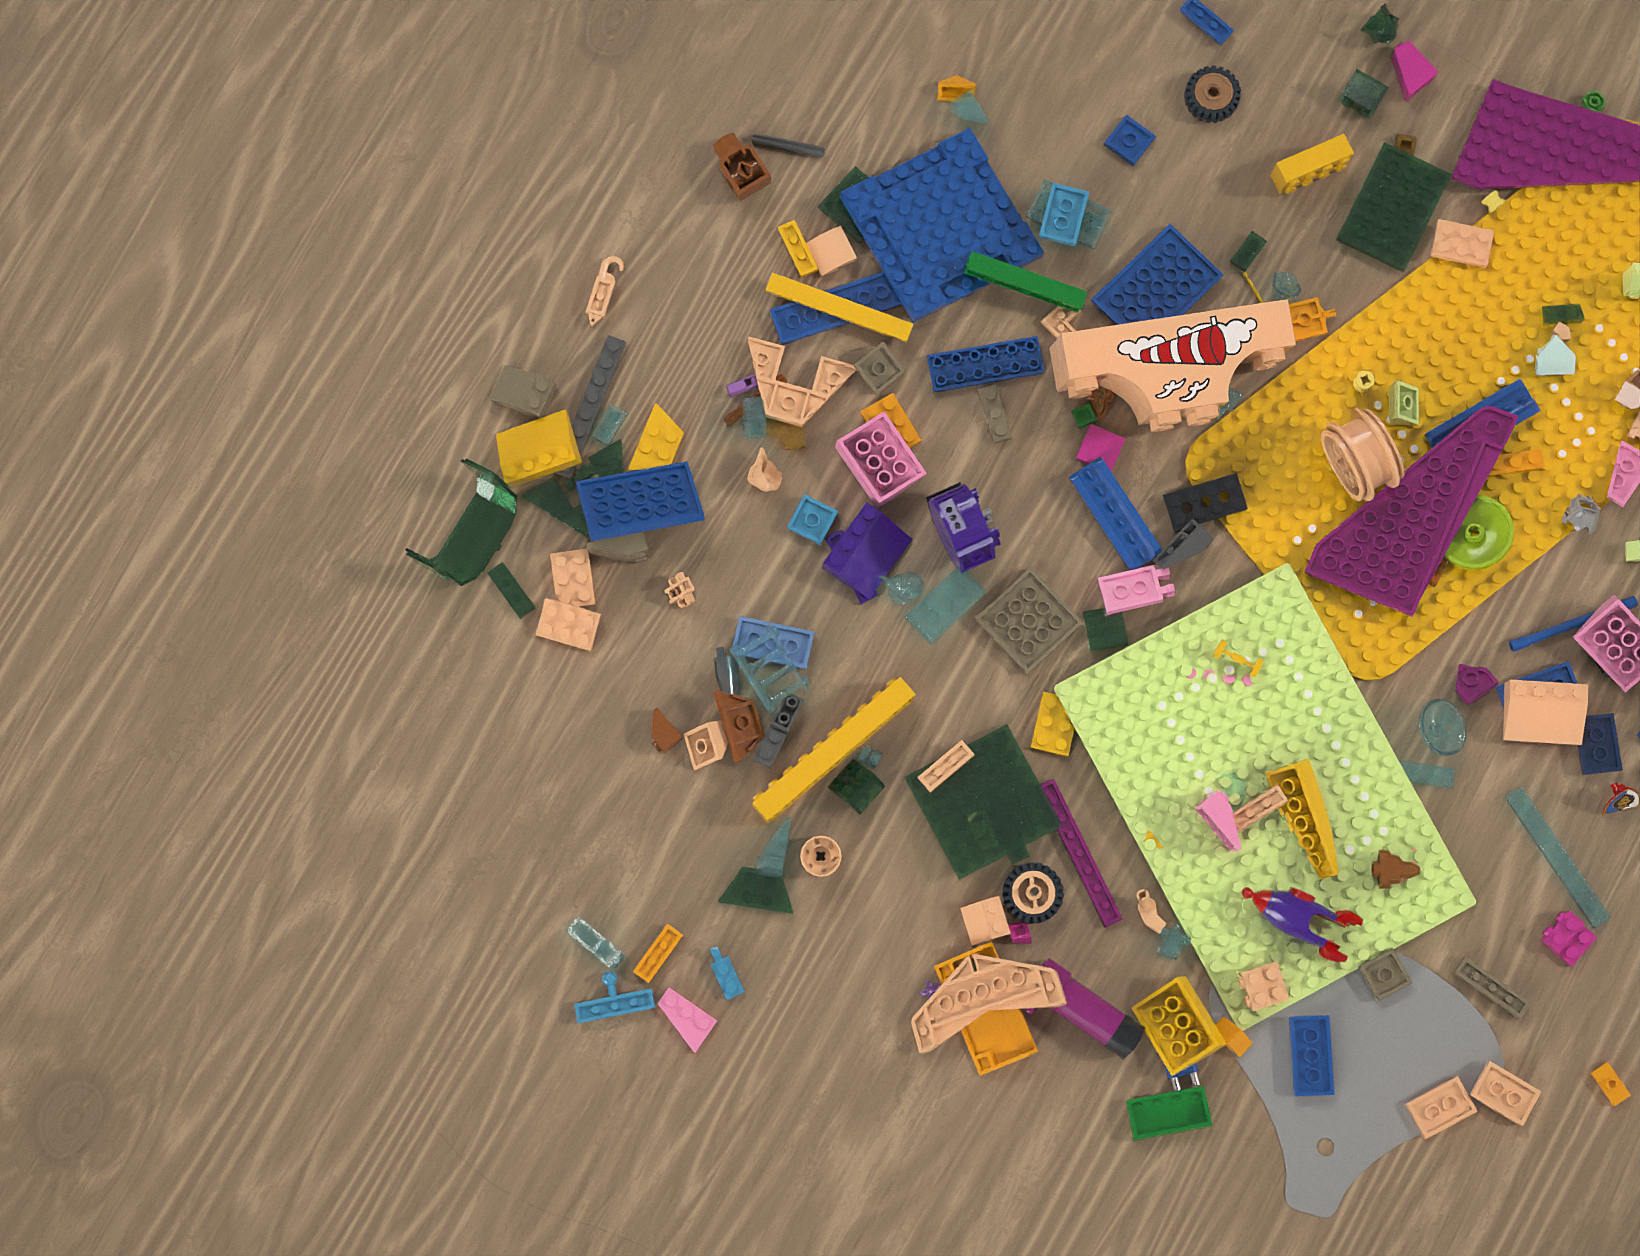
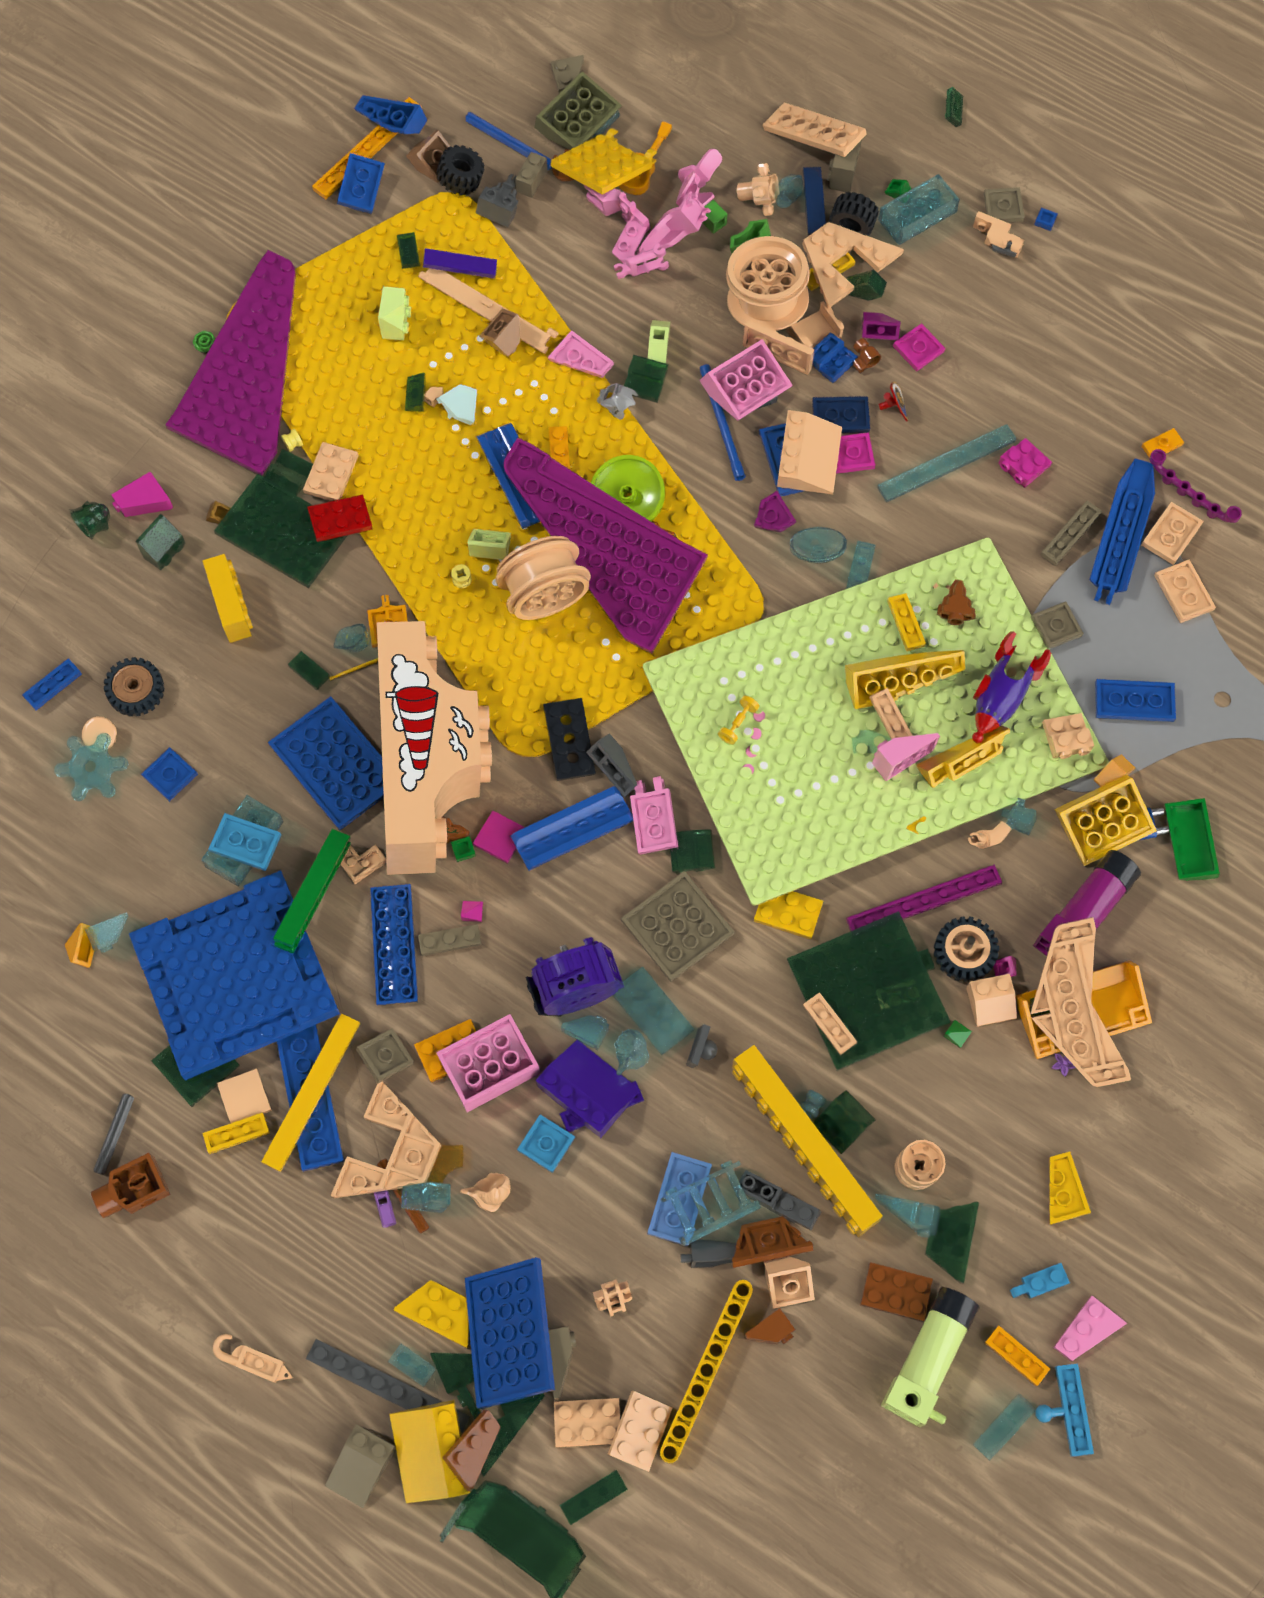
camera: 85 degrees left, 10 degrees down
none -> clear light blue plate [54,733,128,801]
none -> light nougat piece [82,716,117,752]
none -> clear green slope [263,449,313,497]
none -> red plate [308,494,373,542]
none -> wing [442,1410,501,1492]
none -> dark pink slope [461,901,483,922]
none -> clear light blue slope [561,1015,609,1051]
none -> clear green slope [624,355,669,403]
none -> yellow beam [660,1280,753,1464]
none -> dark grey tile [686,1024,718,1068]
none -> dark pink plate [836,433,875,474]
none -> dark orange plate [860,1262,933,1322]
none -> yellowish green piece [881,1286,980,1428]
none -> yellow plate [887,593,926,652]
none -> yellow wedge [916,725,1010,788]
none -> green slope [943,1020,972,1048]
none -> yellow wing [1049,1151,1091,1225]
none -> blue hinge [1089,458,1155,605]
none -> magenta bar [1149,449,1242,523]

